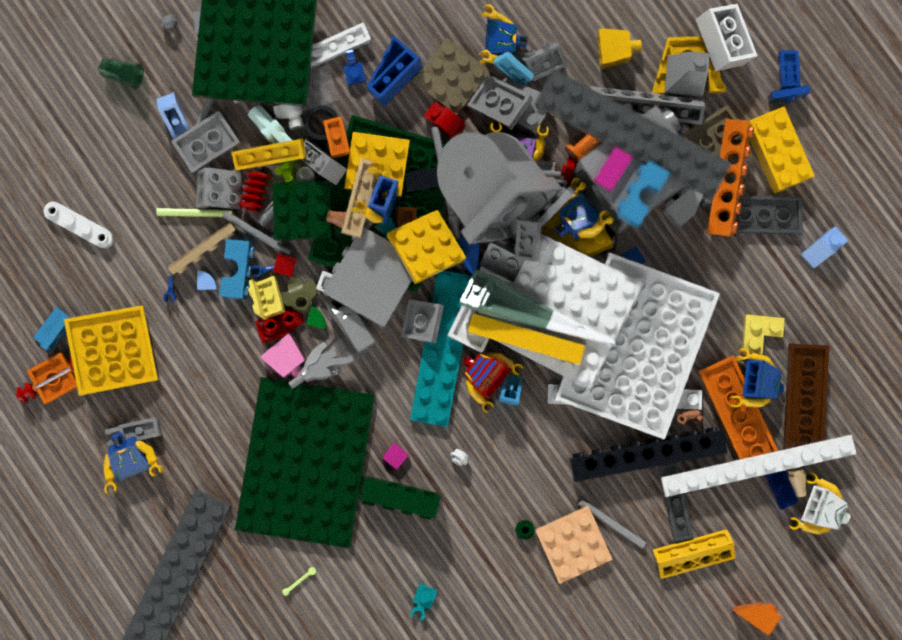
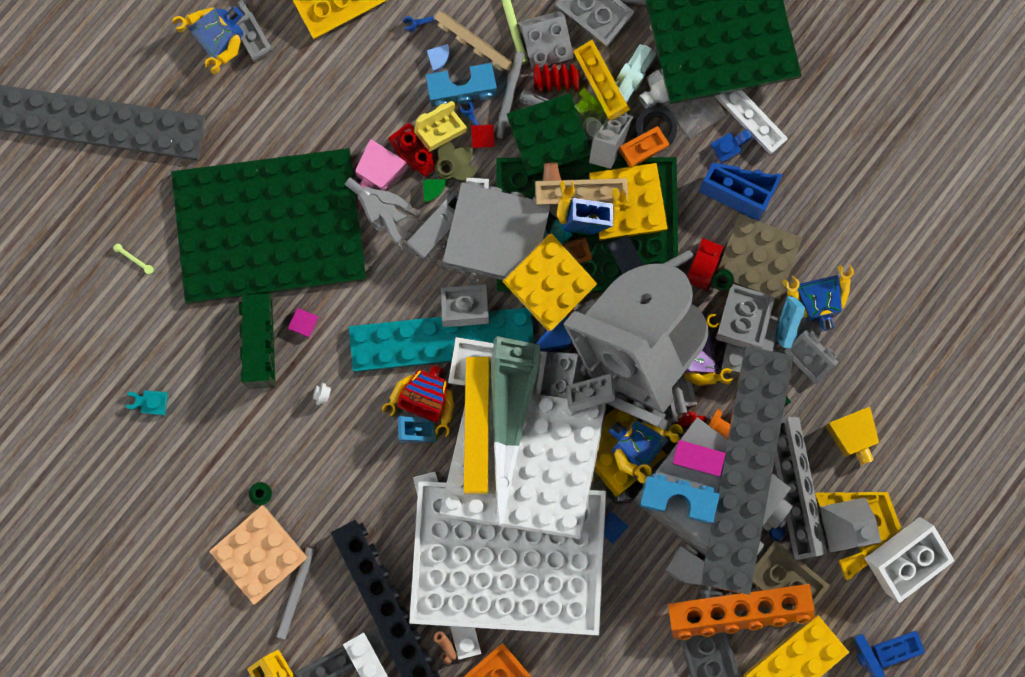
camera: 70 degrees right, 5 degrees down
none -> dark green plate [711,268,734,291]

